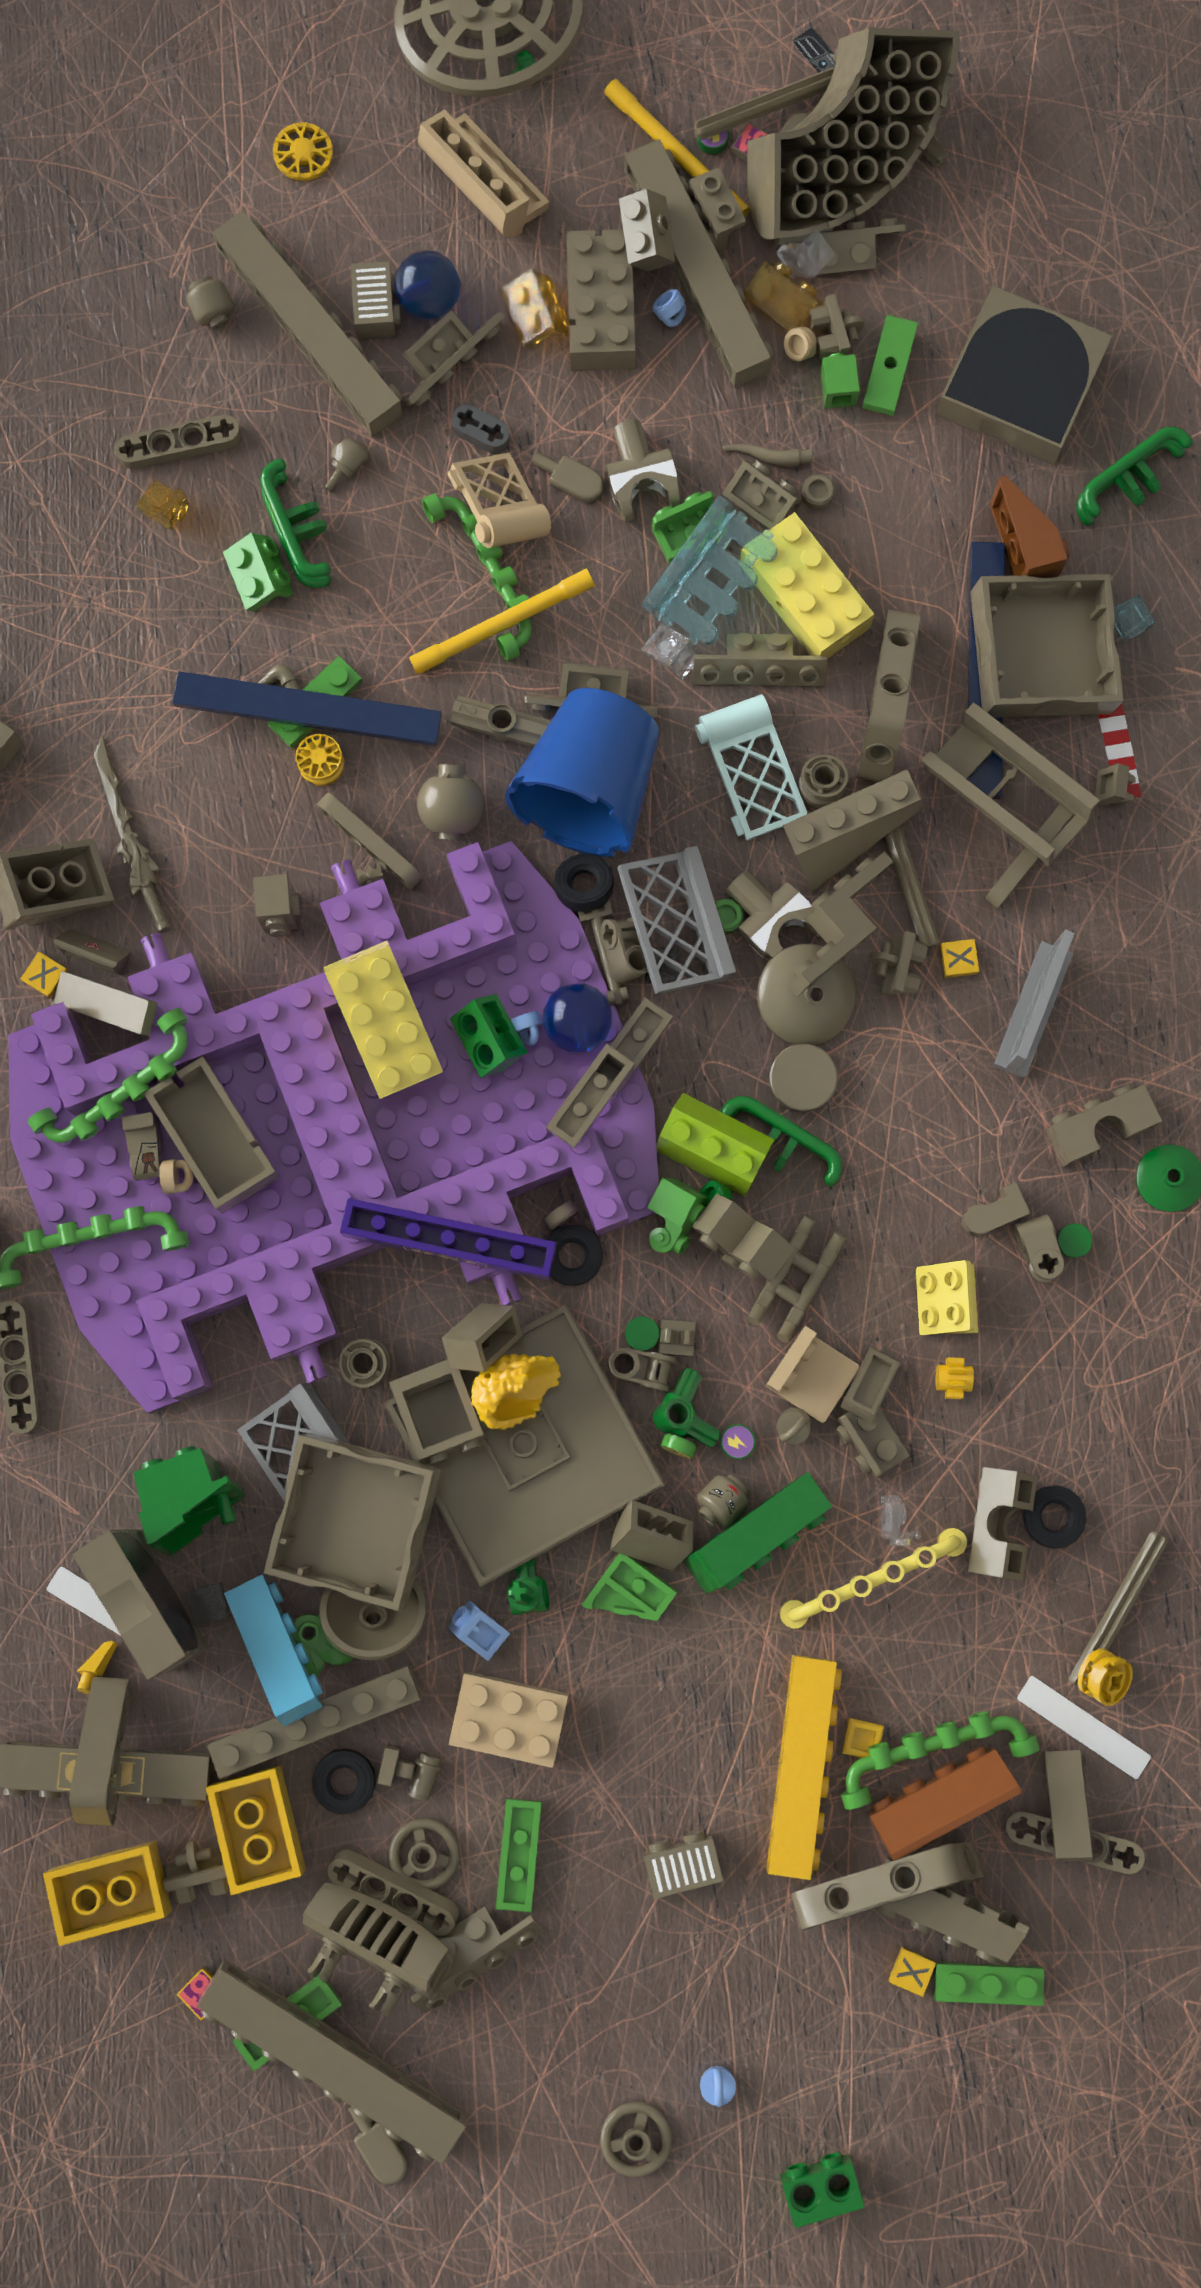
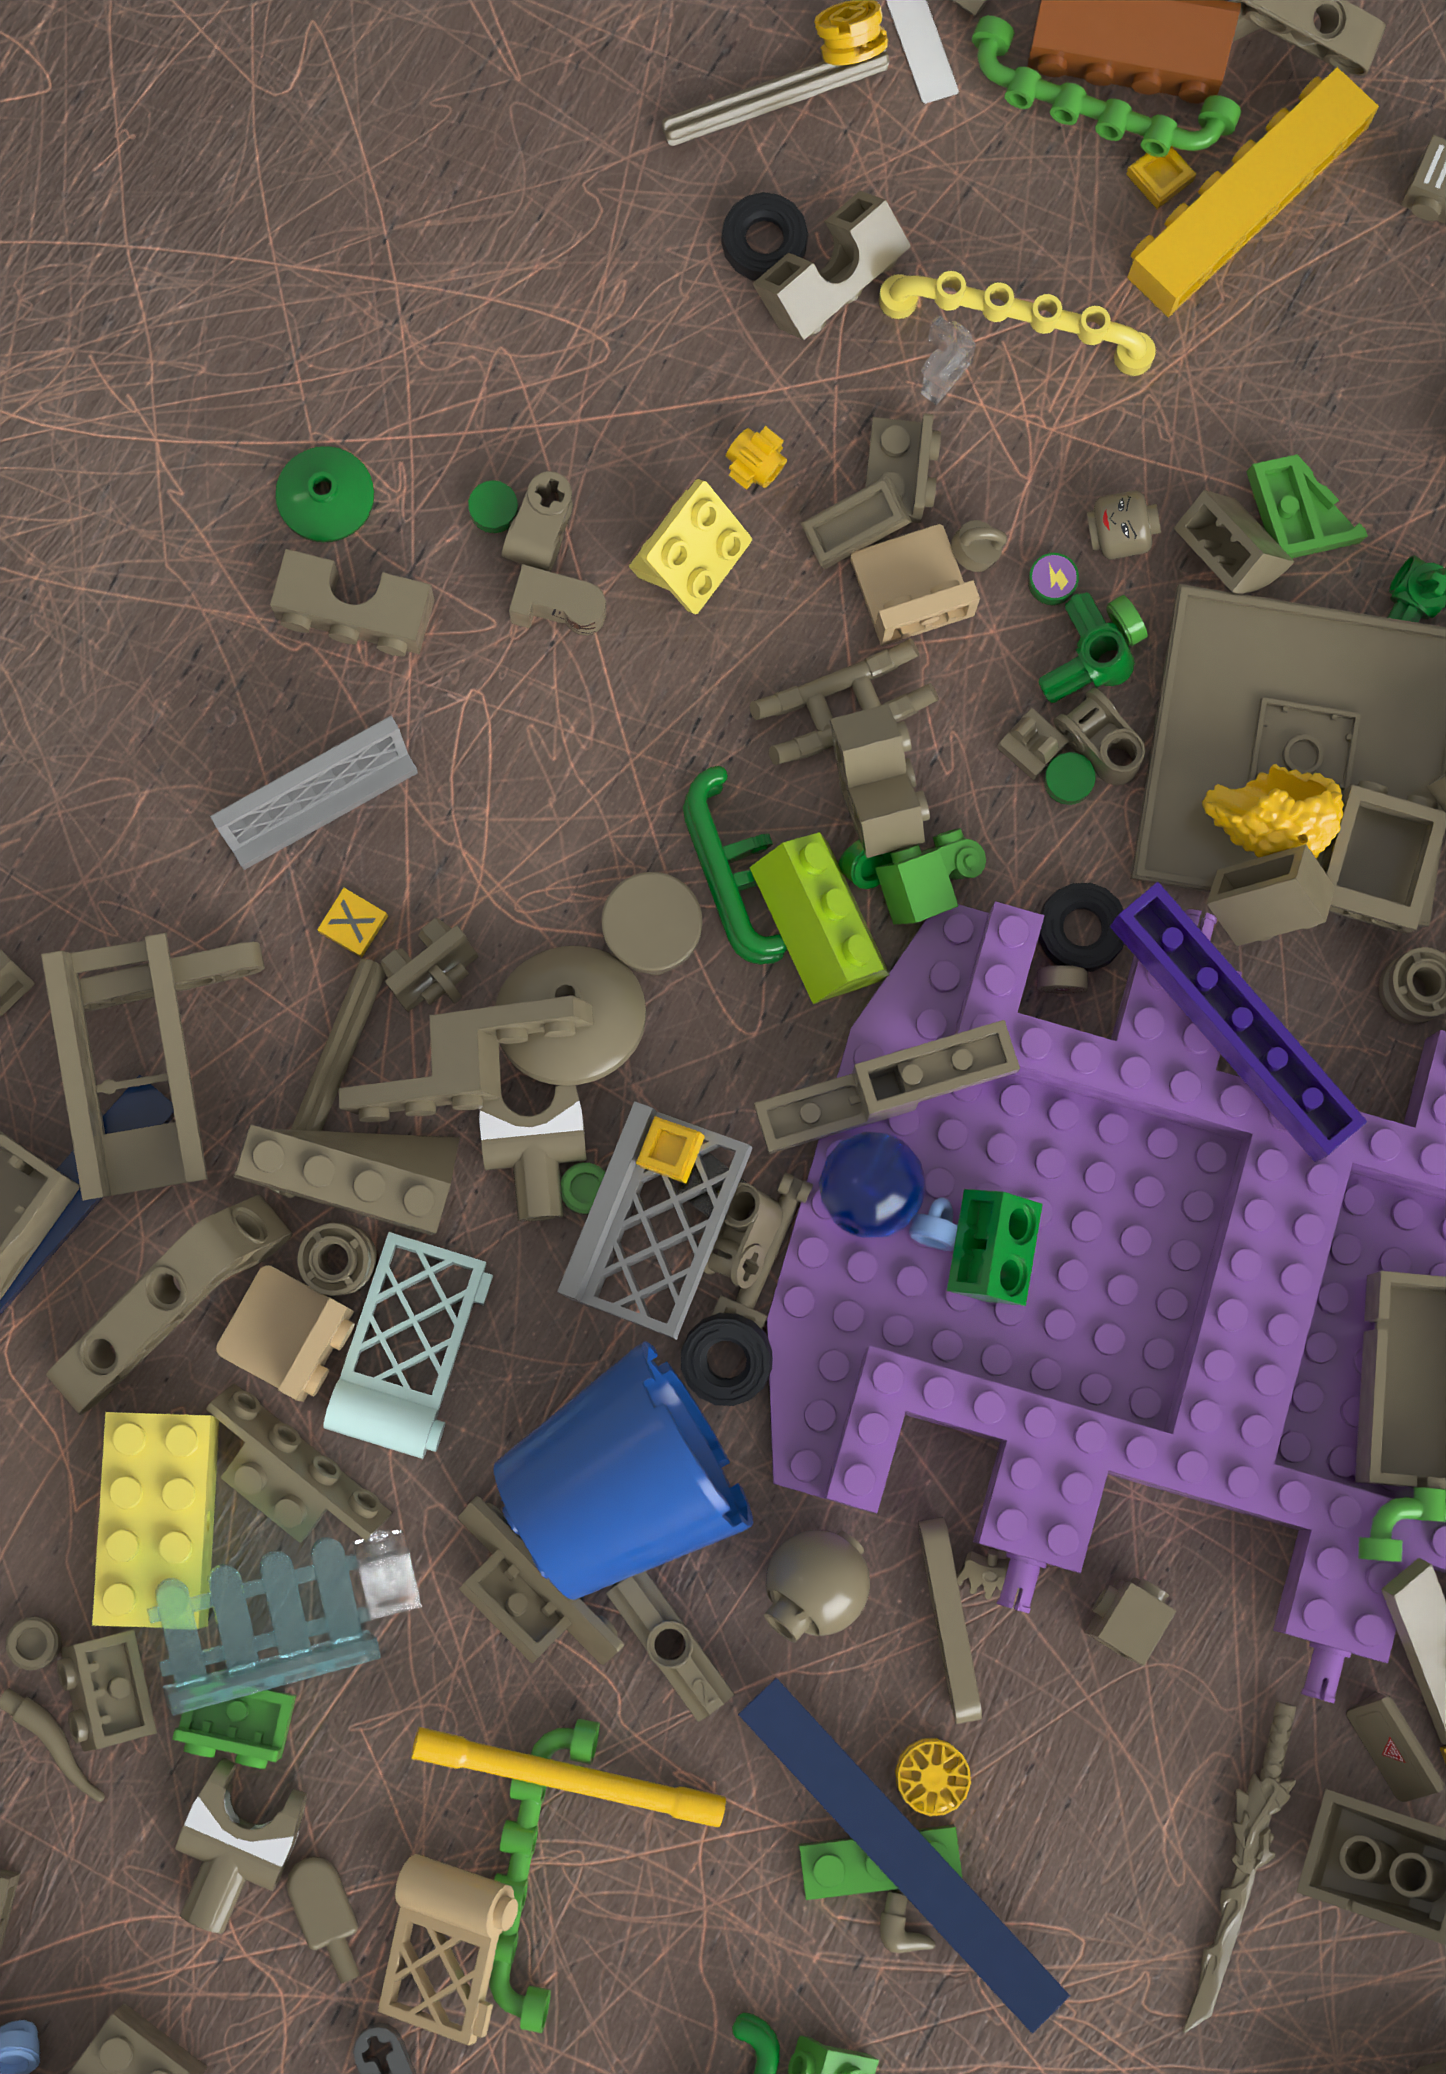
camera: 150 degrees left, 0 degrees up
light yellow brick [324,941,443,1099] -> none
green wedge [683,1472,832,1594] -> none
none -> tan bracket [216,1265,355,1402]
none -> yellow tile [636,1116,705,1183]

